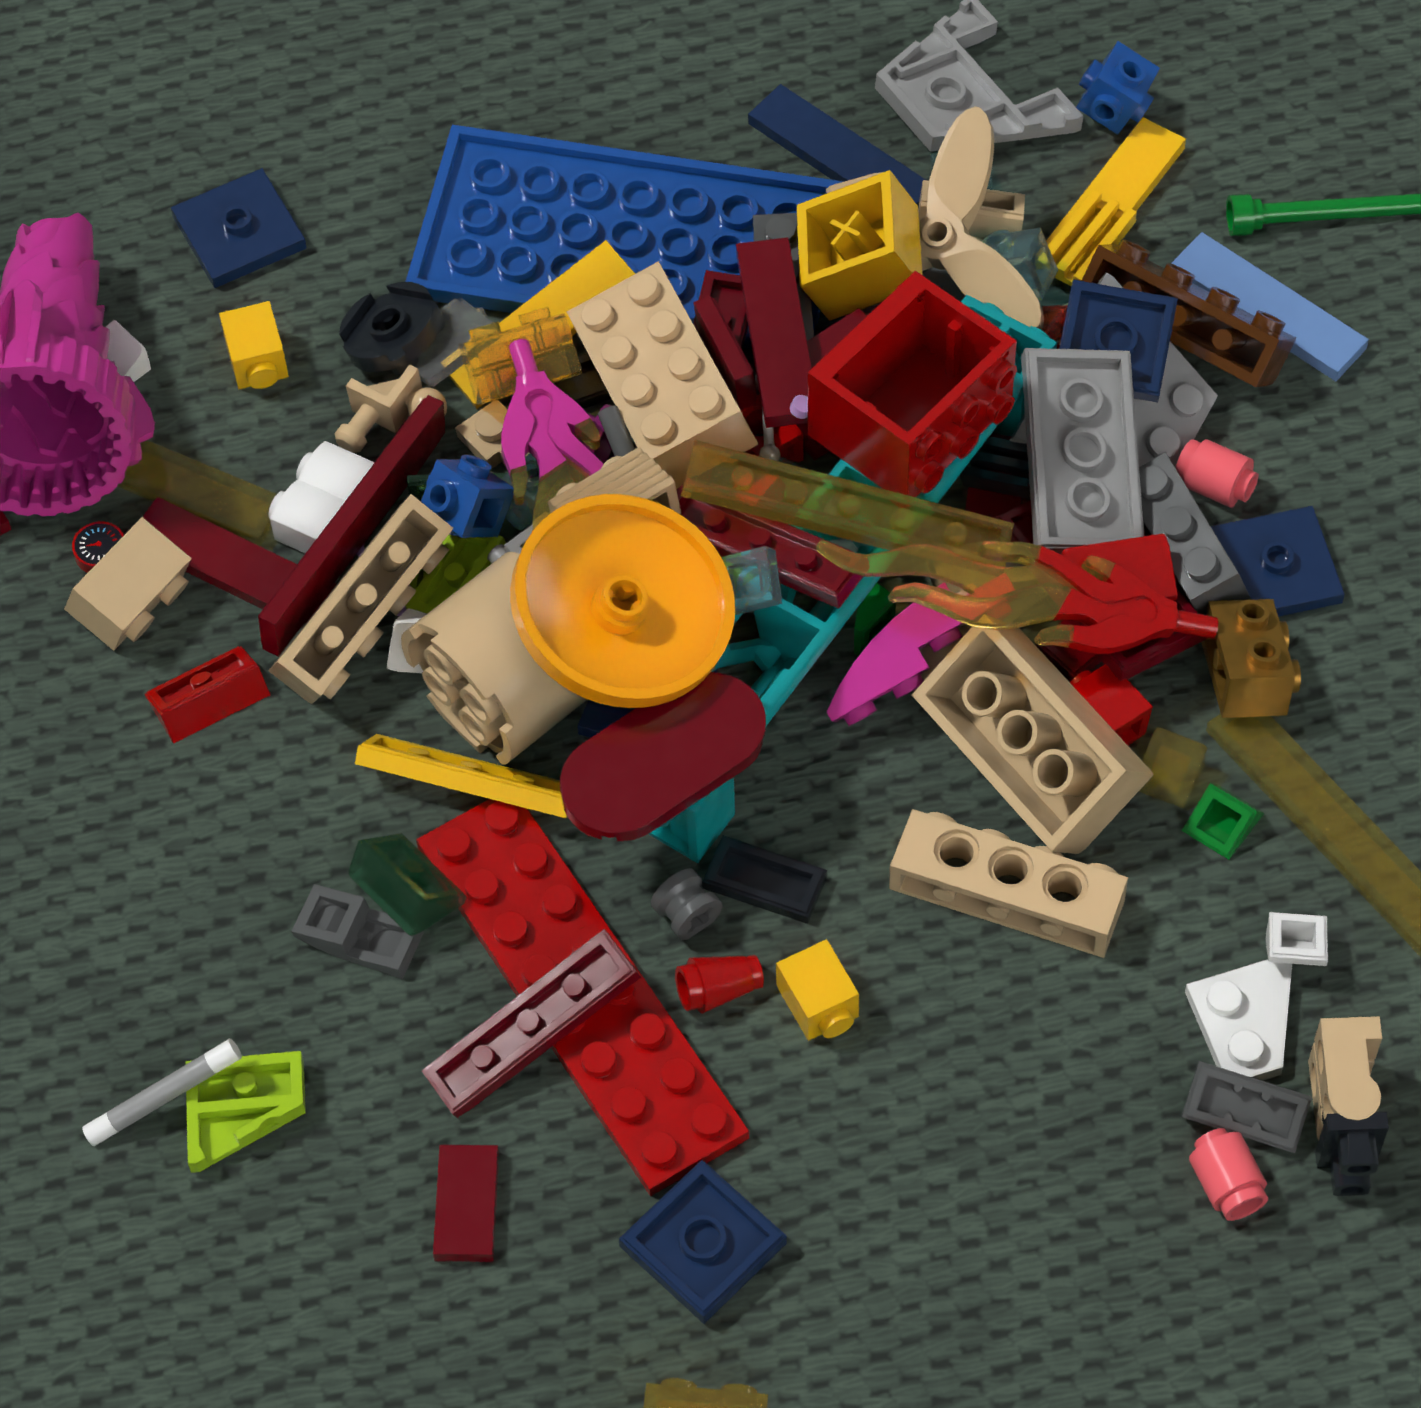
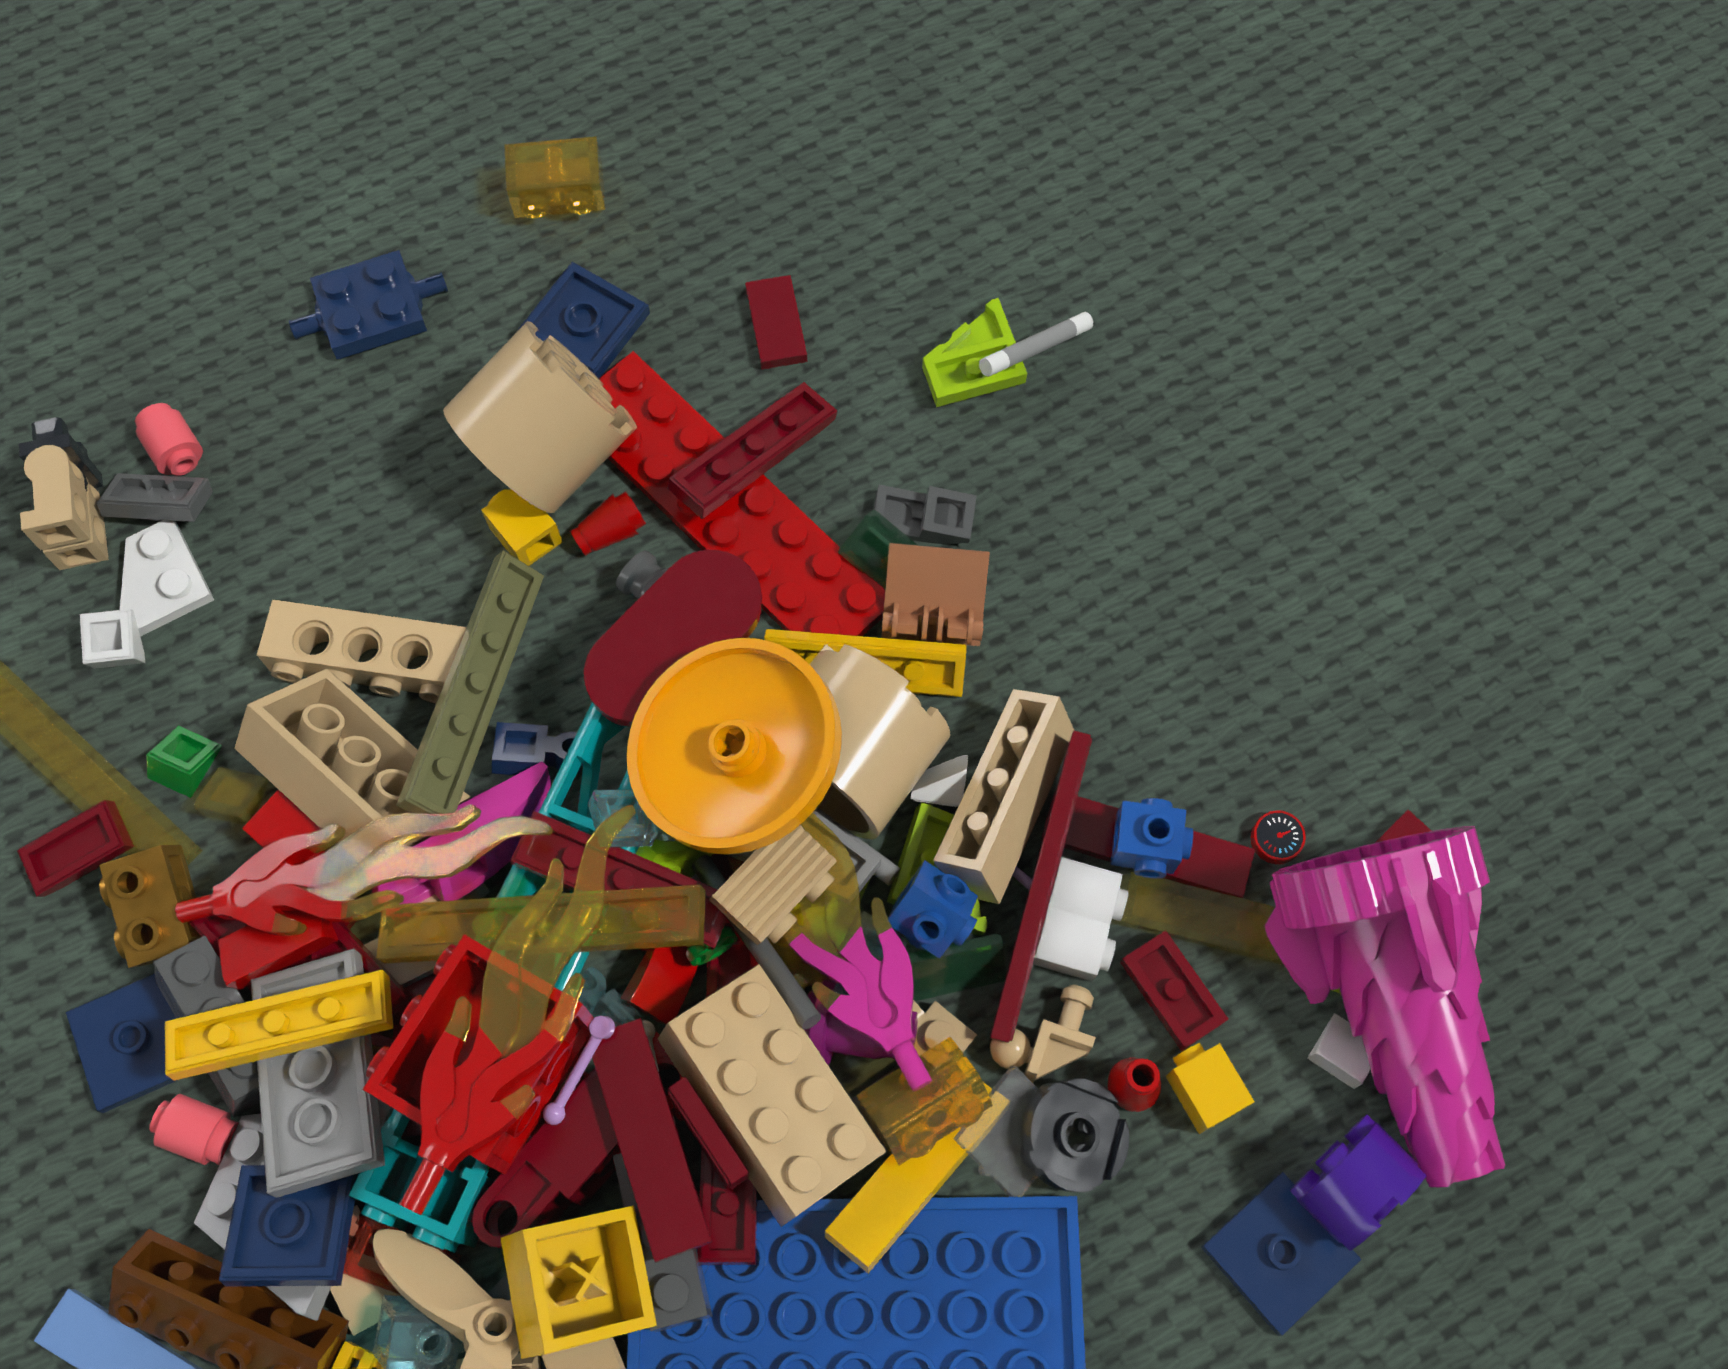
camera: 165 degrees right, 10 degrees up
tan brick [64,517,192,651] -> none
red slope [144,646,270,743] -> none
black tile [702,835,827,924] -> none
none -> dark red tile [17,800,134,897]
none -> yellow tile [165,970,393,1081]
none -> dark blue plate [289,250,448,360]
none -> olive tile [396,550,544,830]
none -> piece [399,805,636,1215]
none -> tan brick [443,321,637,513]
none -> dark blue plate [492,722,581,775]
none -> nougat hinge [882,543,990,646]
none -> red cone [1107,1057,1161,1112]
none -> blue brick [1111,798,1193,879]
none -> dark red plate [1120,930,1229,1052]
none -> dark purple brick [1289,1114,1426,1251]

